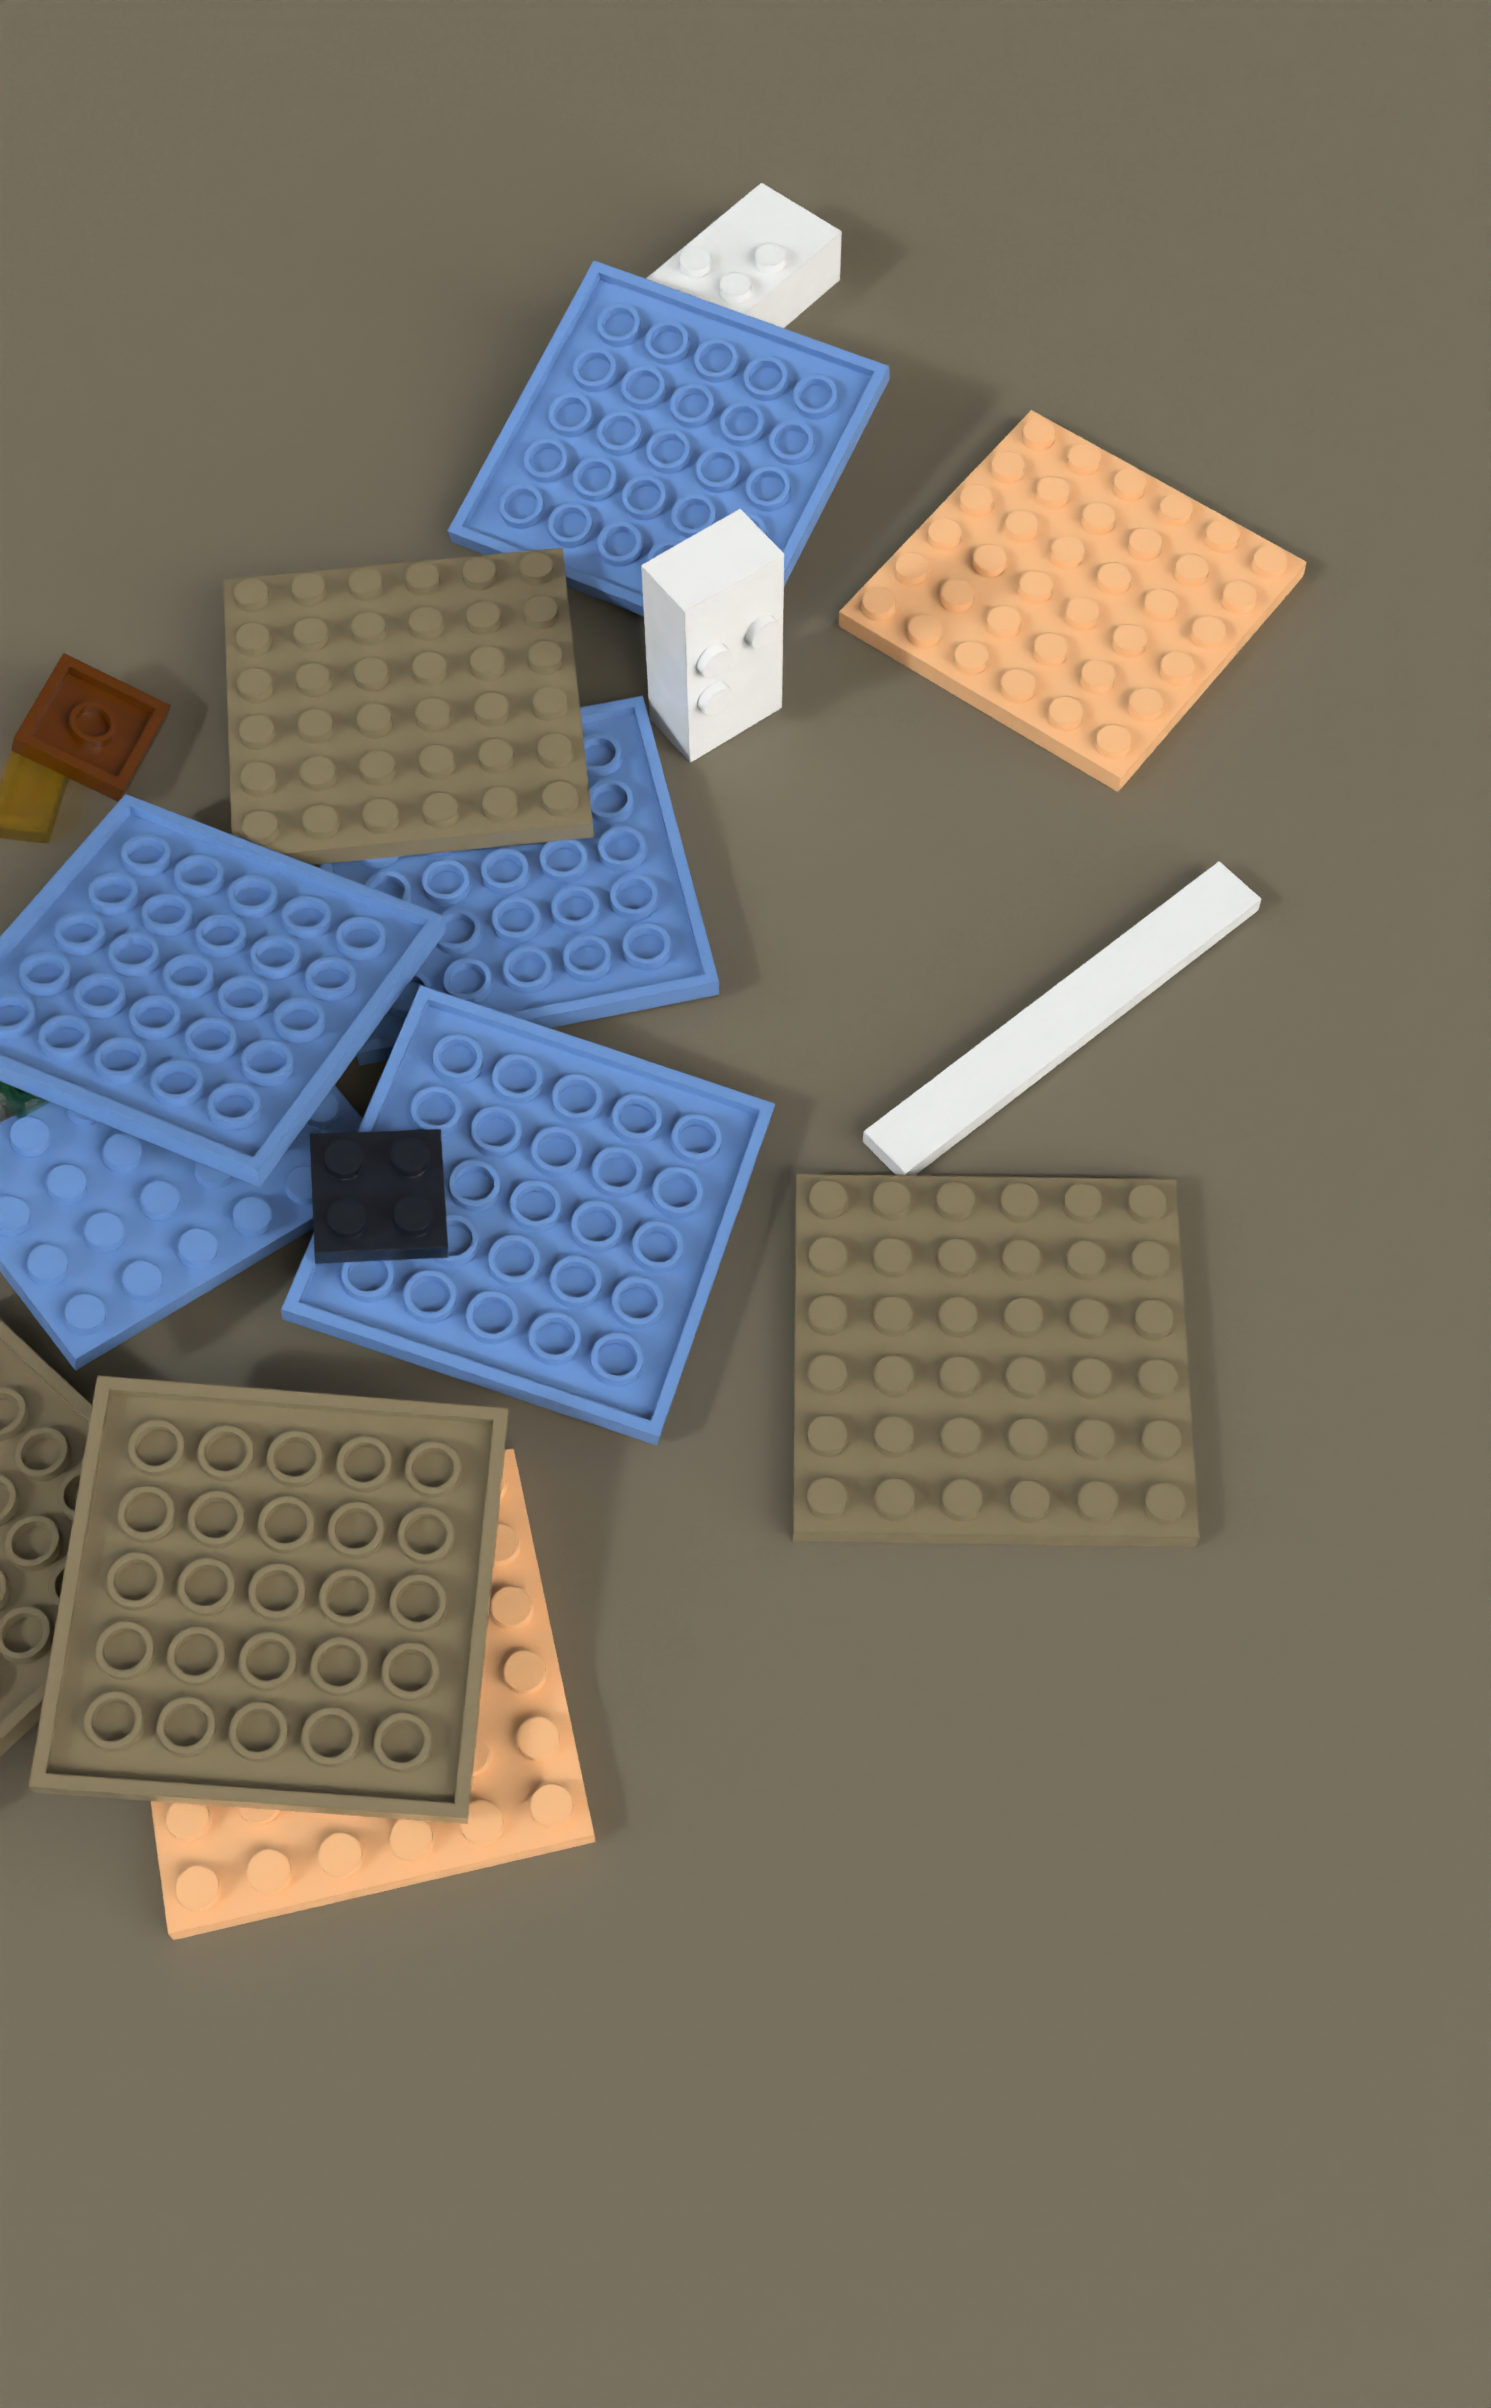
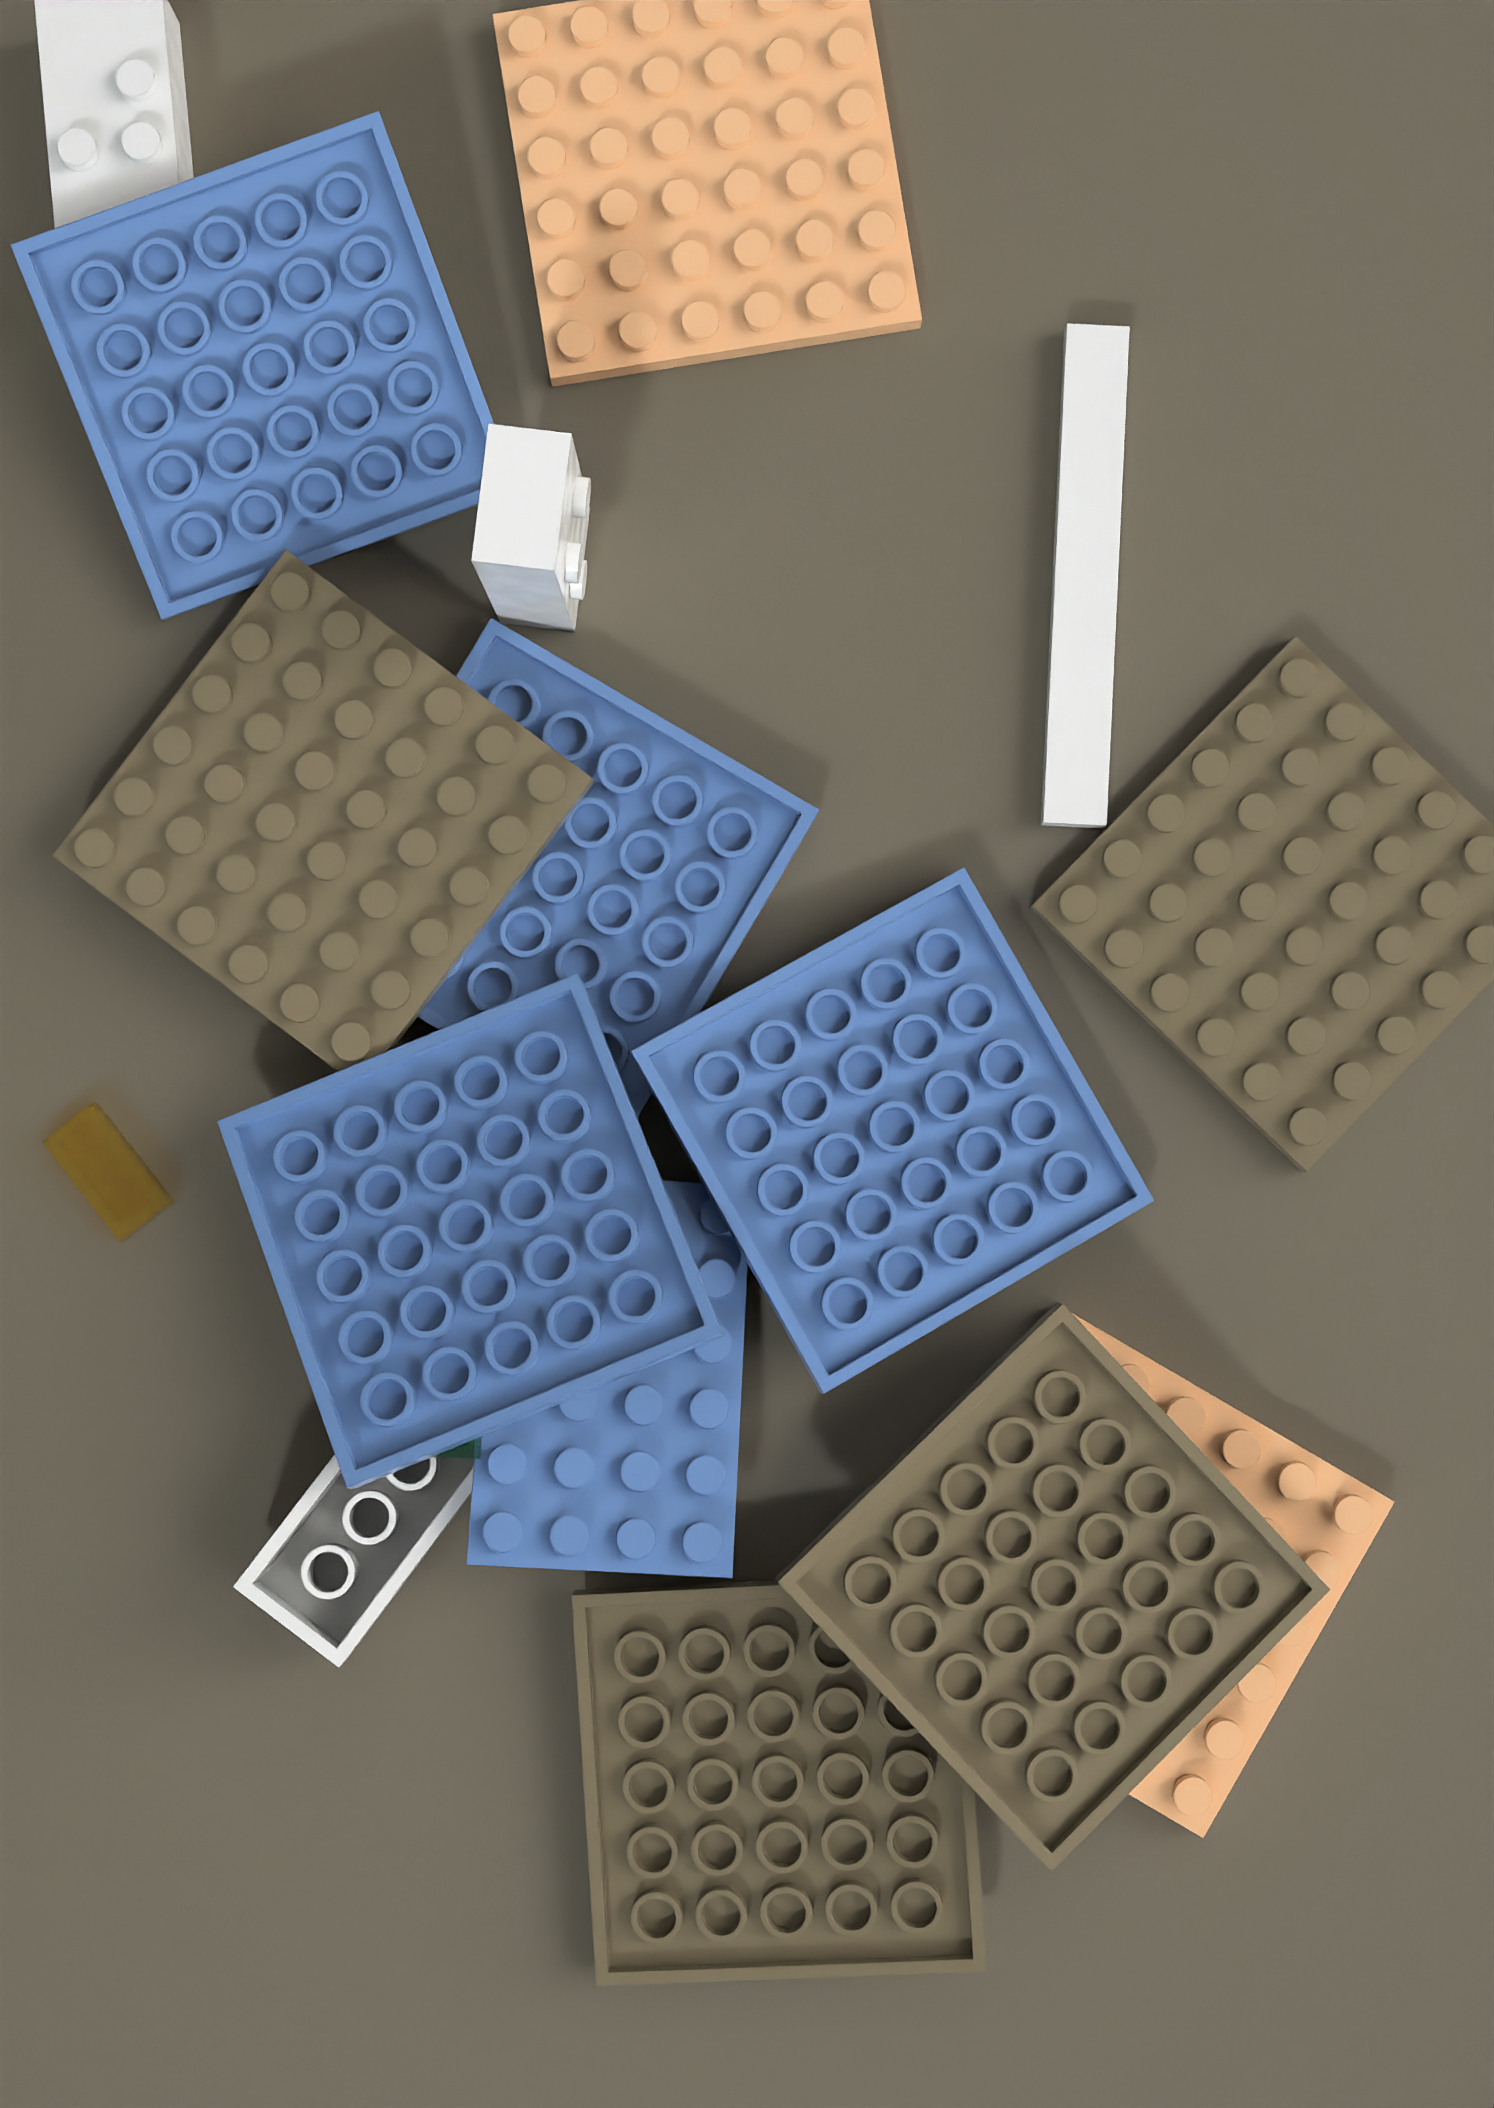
camera: 45 degrees left, 25 degrees up
reddish brown plate [11,653,171,802] -> none
black plate [310,1129,448,1264] -> none

